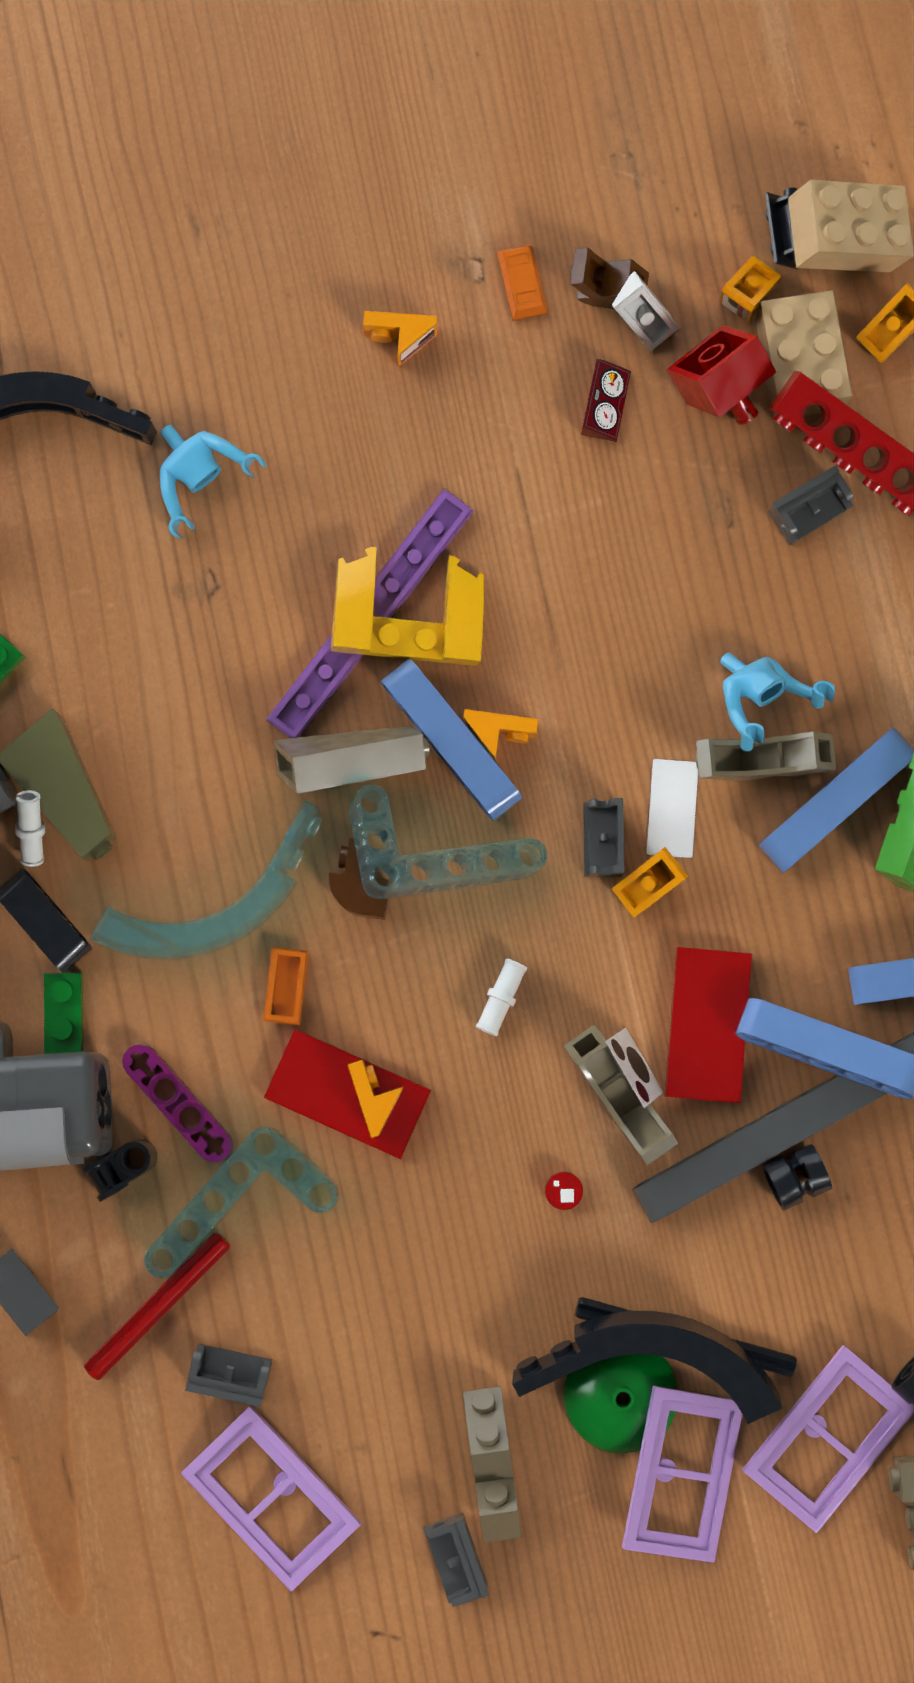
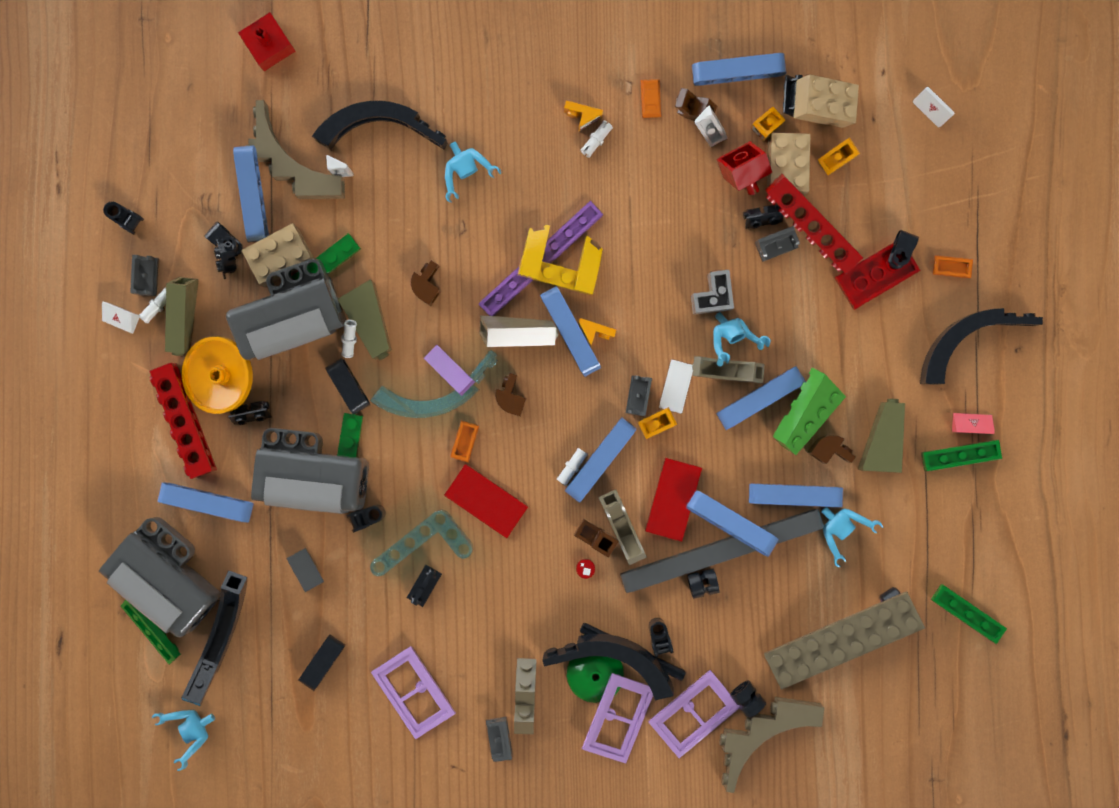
camera: 10 degrees right, 5 degrees up
red axle [84,1232,230,1380] -> none
magenta beam [122,1044,233,1163] -> none
dark grey hinge [185,1344,273,1407] -> none
light orange slope [348,1060,403,1138] -> none
clear light blue beam [349,784,547,899] -> none
slope [581,359,631,442] -> none
white sticker [605,1028,664,1108] -> none
none -> black beam [298,634,346,691]
none -> black hinge [406,564,442,607]
none -> reddish brown brick [411,260,441,306]
none -> medium lavender tile [424,345,475,396]
none -> medium blue beam [565,417,637,503]
none -> reddish brown brick [574,519,619,558]
none -> white pin [580,120,613,158]
none -> black piece [649,618,674,657]
none -> light grey brick [691,270,734,315]
none -> medium blue beam [692,53,786,86]
none -> black hinge [743,204,784,229]

